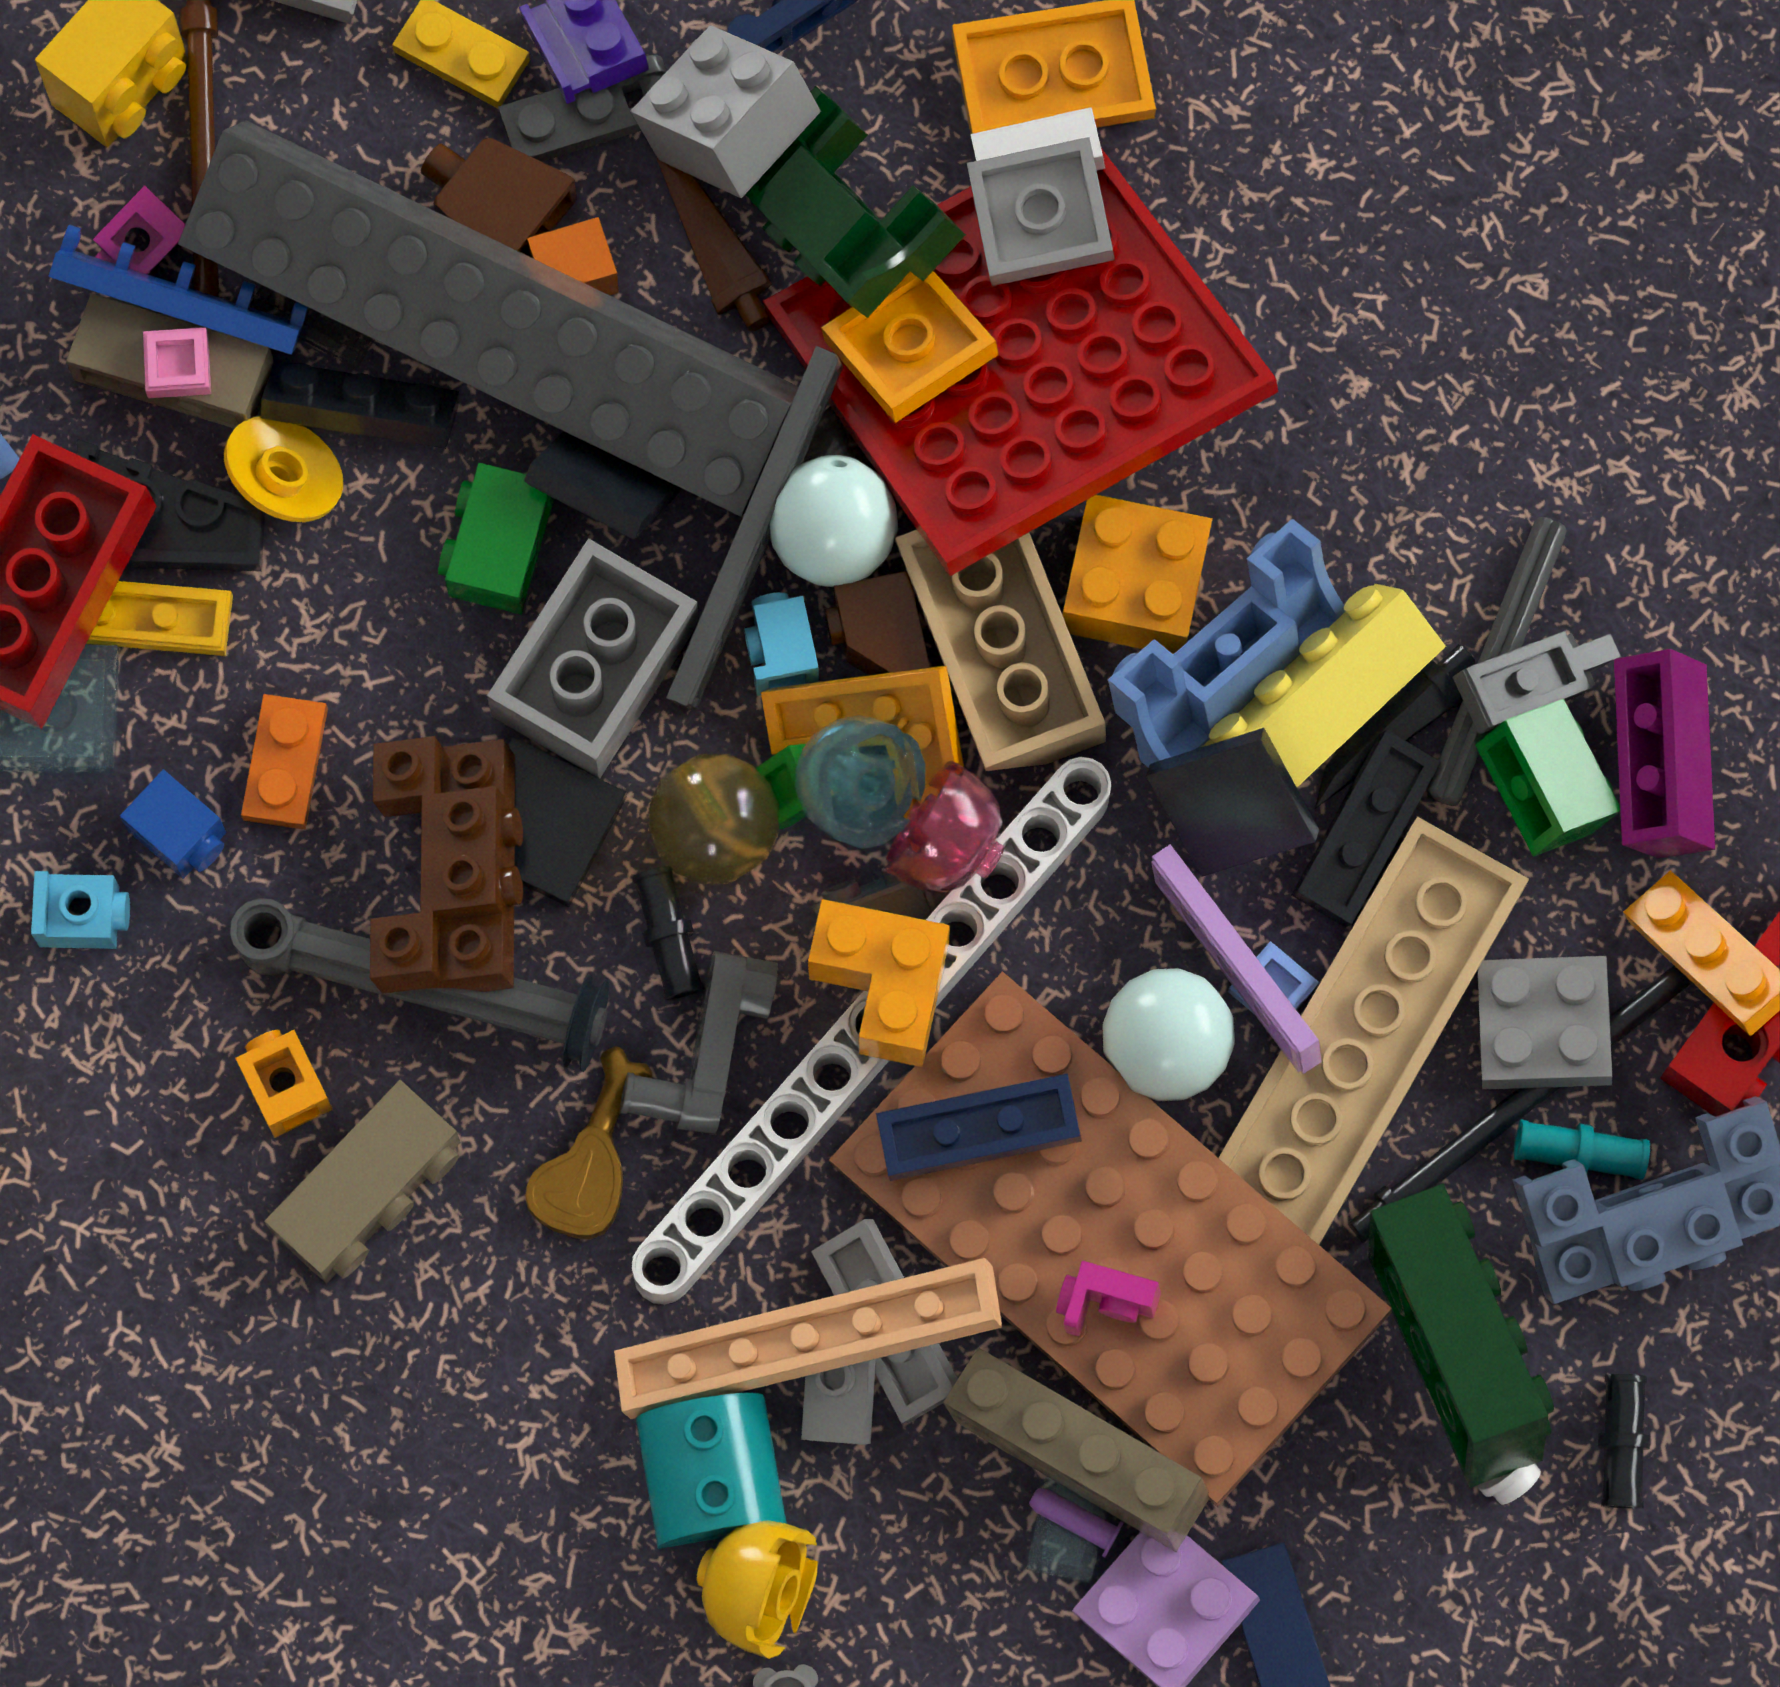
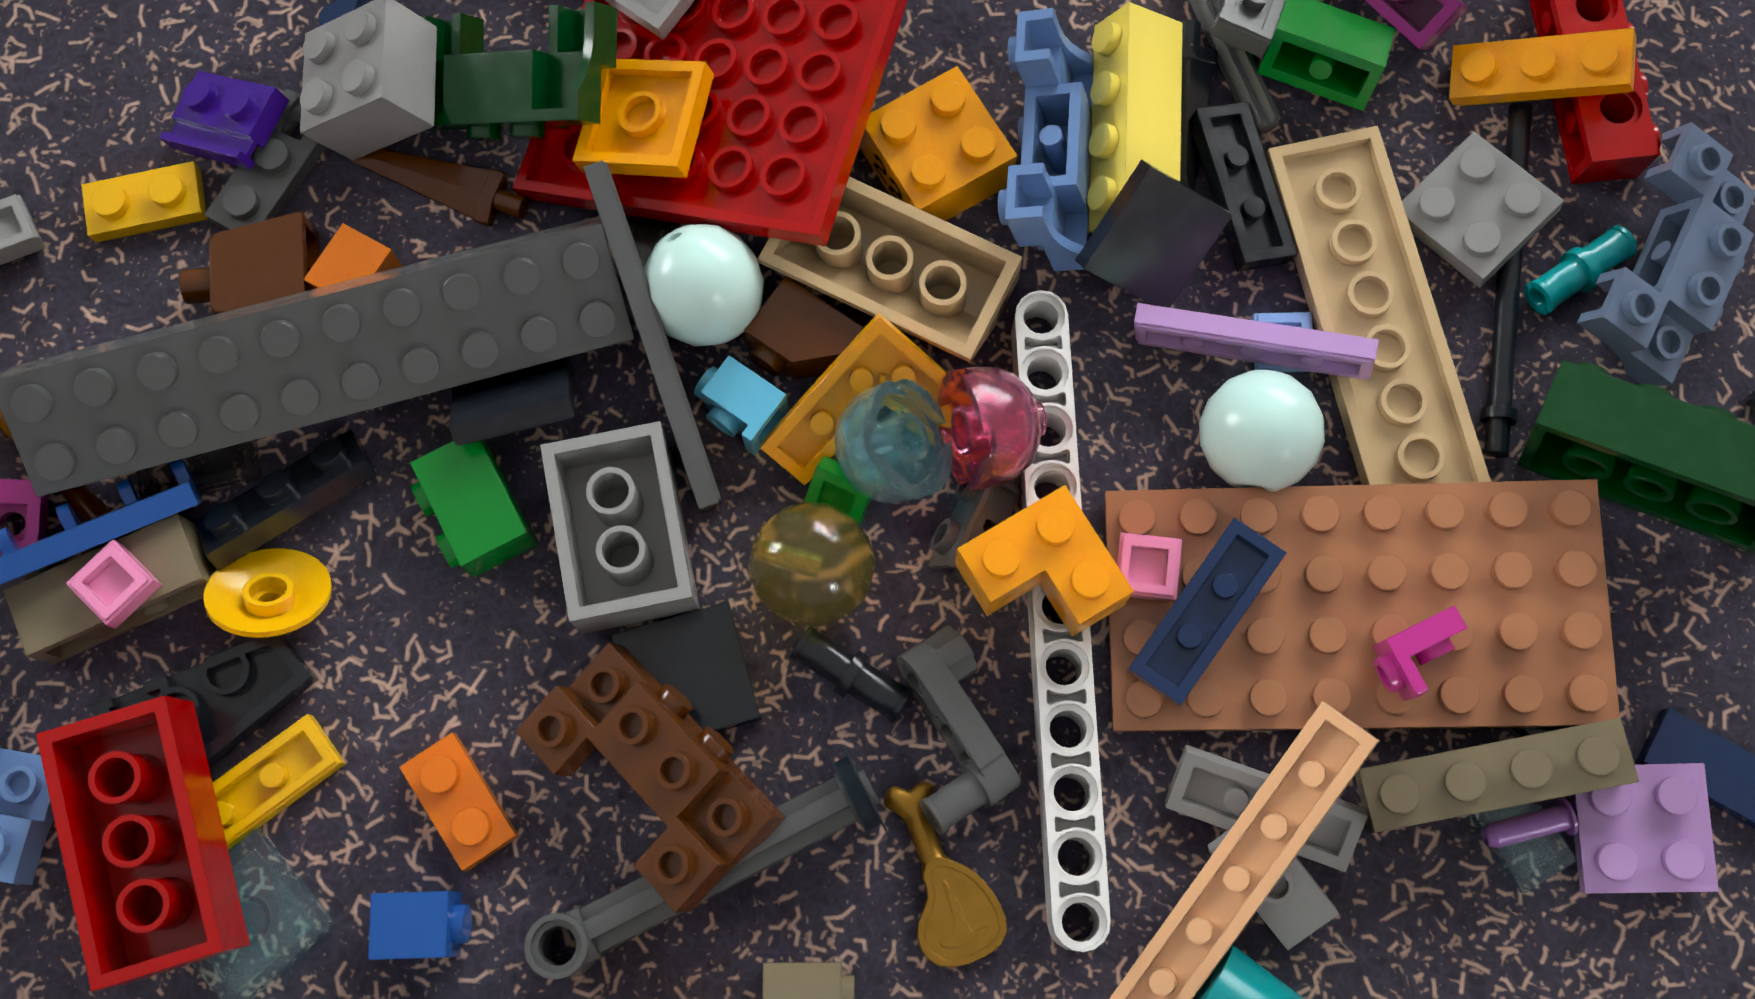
camera: 40 degrees left, 0 degrees up
none -> bright pink tile [1117,532,1182,602]

